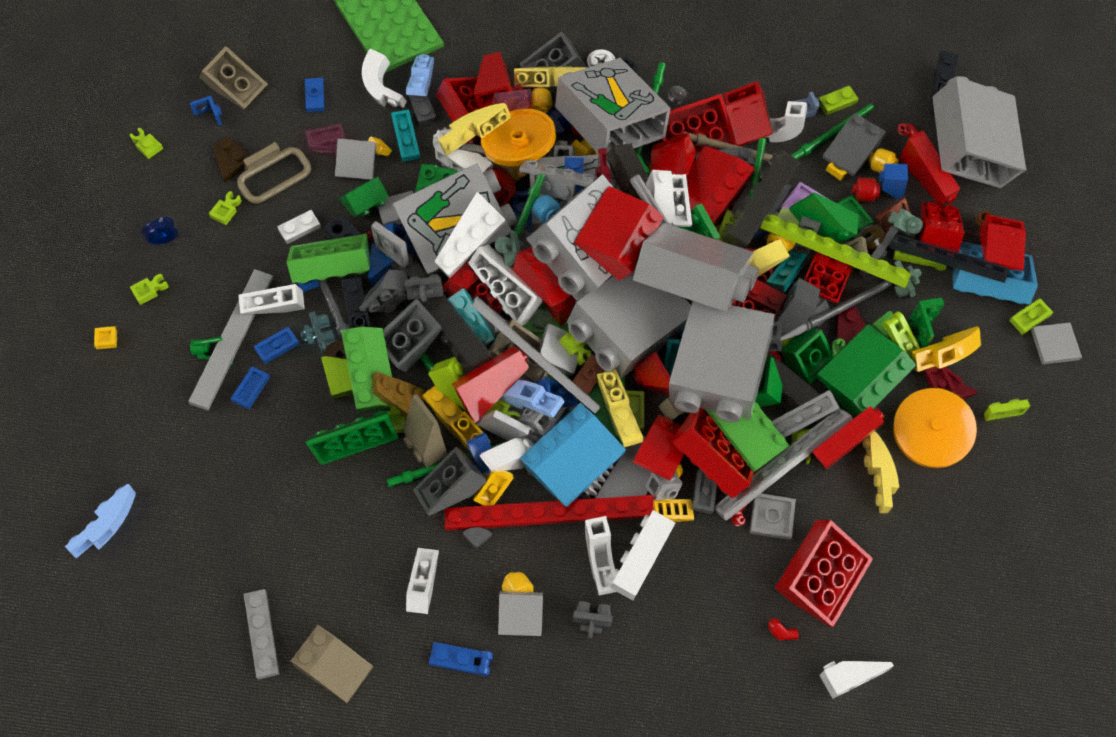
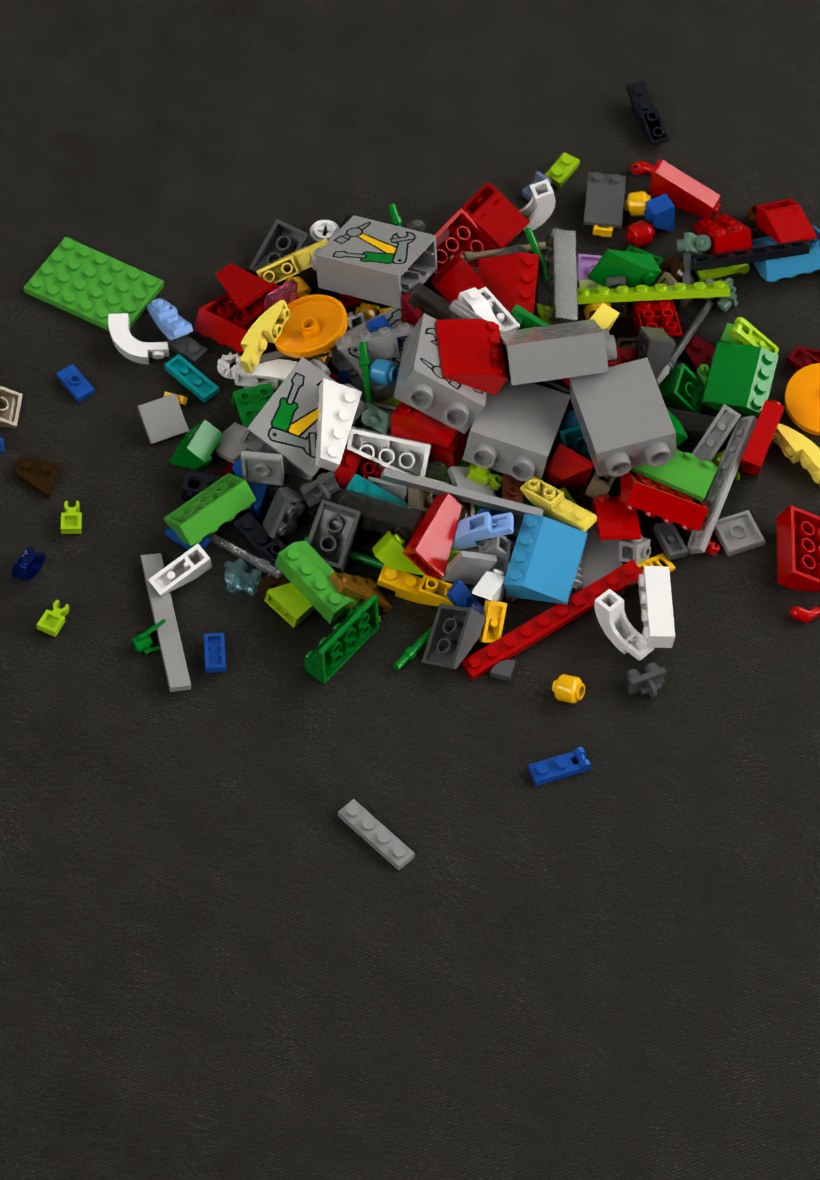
camera: 30 degrees left, 10 degrees down
light blue slope [65,484,136,558] -> none
yellow plate [94,326,117,349] -> none
dark tan bar [237,142,311,204] -> none
blue plate [254,327,299,364] -> none
white plate [277,210,321,244] -> none
dark tan slope [291,625,373,703] -> none
clear pink wing [305,124,346,155] -> none
dark tan slope [403,394,448,468] -> none
white slope [406,548,439,614] -> none
light grey tile [498,591,543,636] -> none
teal plate [766,251,808,292] -> none
green bar [789,104,874,162] -> none
copper plate [874,197,911,233] -> none
green bracket [908,298,944,349] -> none
yellow slope [912,326,981,372] -> none
light grey brick [933,76,1026,188] -> none

